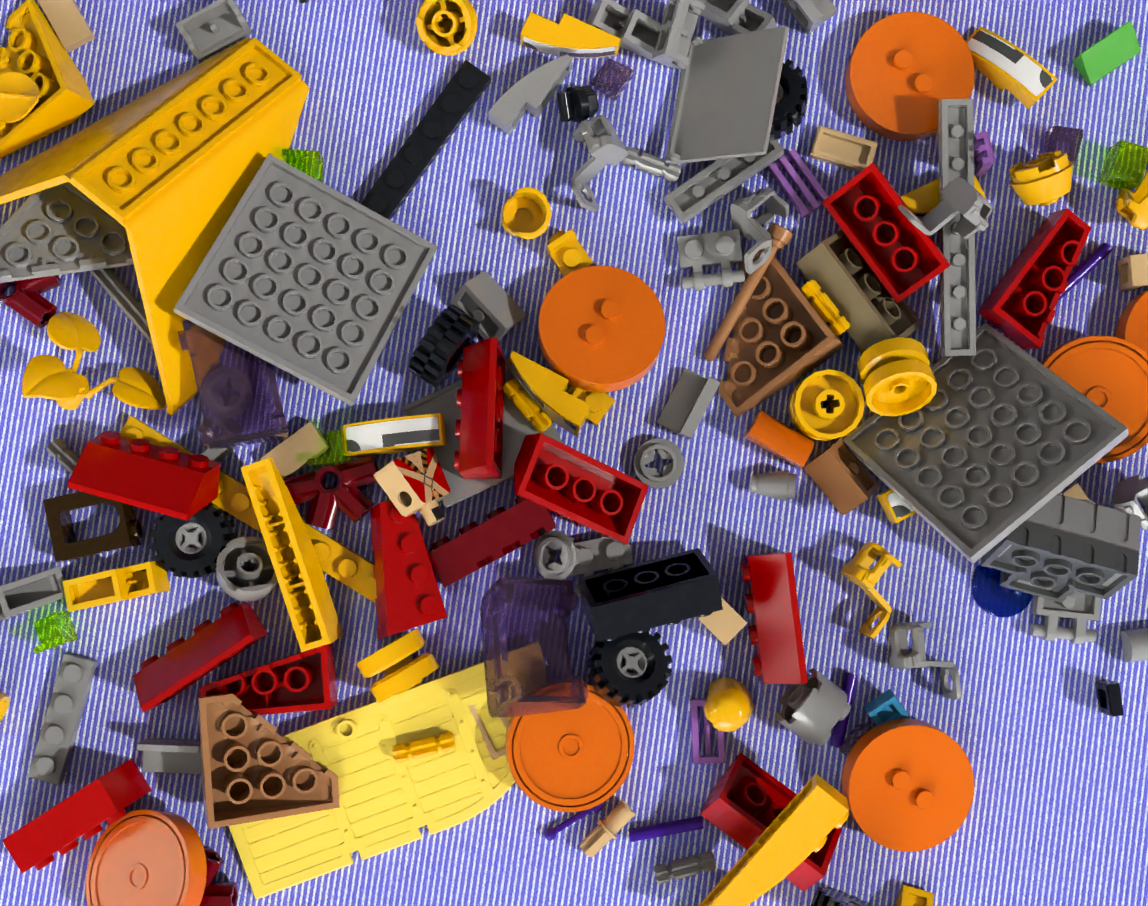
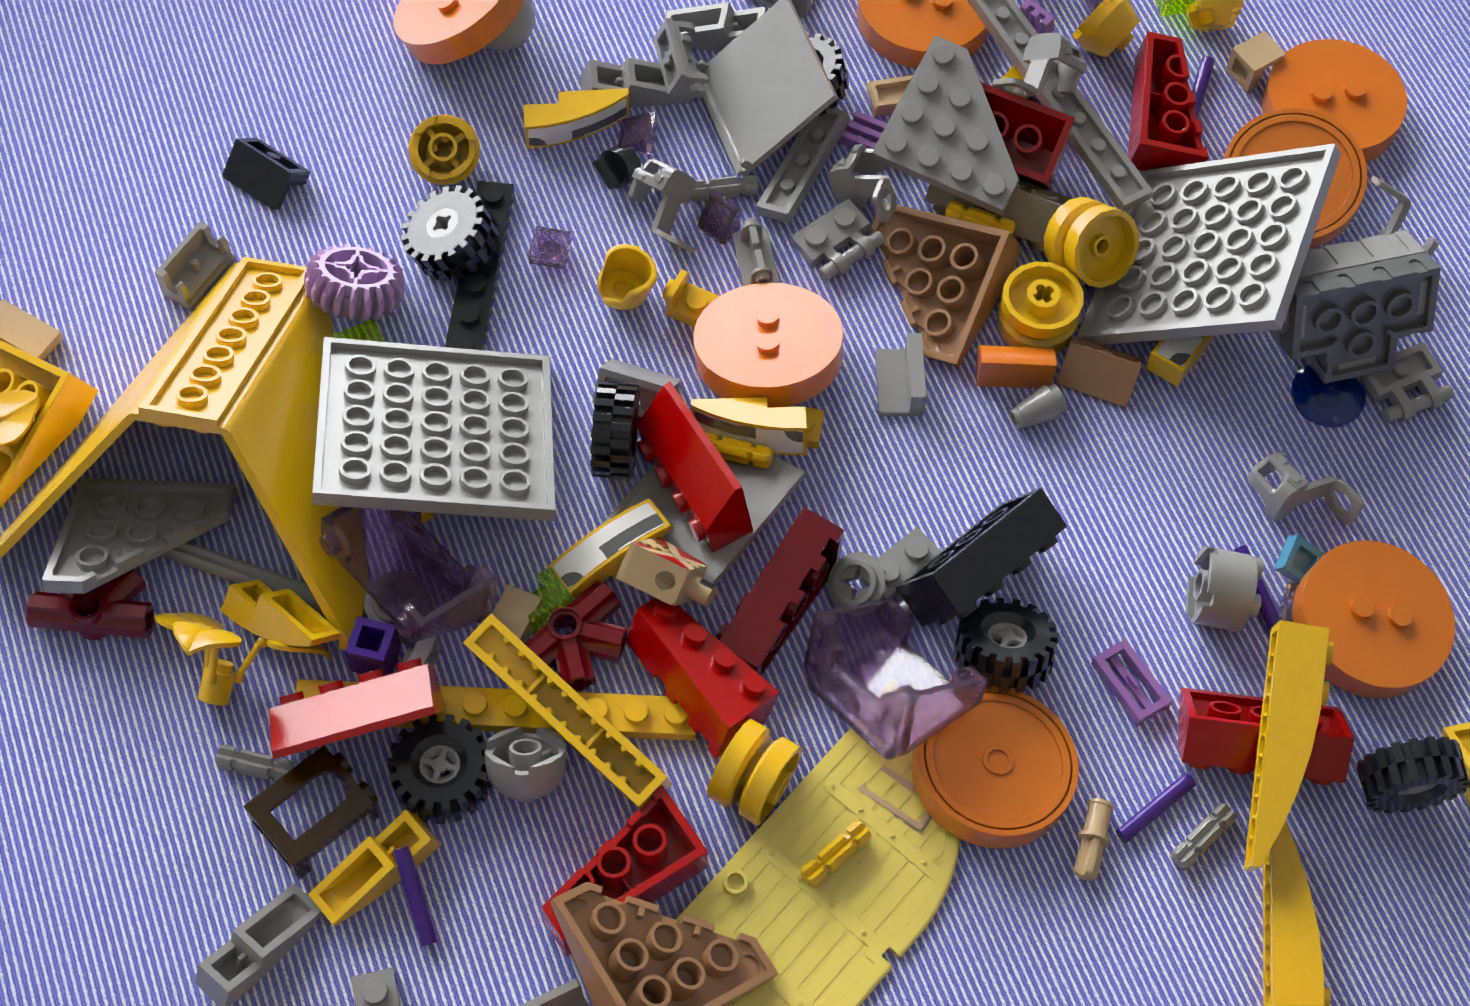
camera: 30 degrees left, 25 degrees down
clear neon green panel [33,610,79,654] -> none
red slope [133,602,269,712] -> none
light grey slope [488,54,573,136] -> none
red slope [514,433,649,545] -> none
dark purple hinge [544,803,602,840] -> none
light grey gear [634,438,684,488] -> none
tan panel [696,597,747,646] -> none
medium nougat piece [704,222,793,361] -> none
yellow hair [704,677,754,732] -> none
red slope [740,551,808,684] -> none
yellow piece [840,542,902,639] -> none
none -> yellow slope [220,579,341,647]
none -> lavender gear [304,244,405,322]
none -> dark purple brick [345,616,401,676]
none -> dark purple piece [393,846,438,946]
none -> wheel [401,185,499,282]
none -> clear purple plate [528,226,572,269]
none -> clear purple slope [697,190,741,245]
none -> light grey hinge [732,218,780,286]
none -> light grey plate [872,35,1019,216]

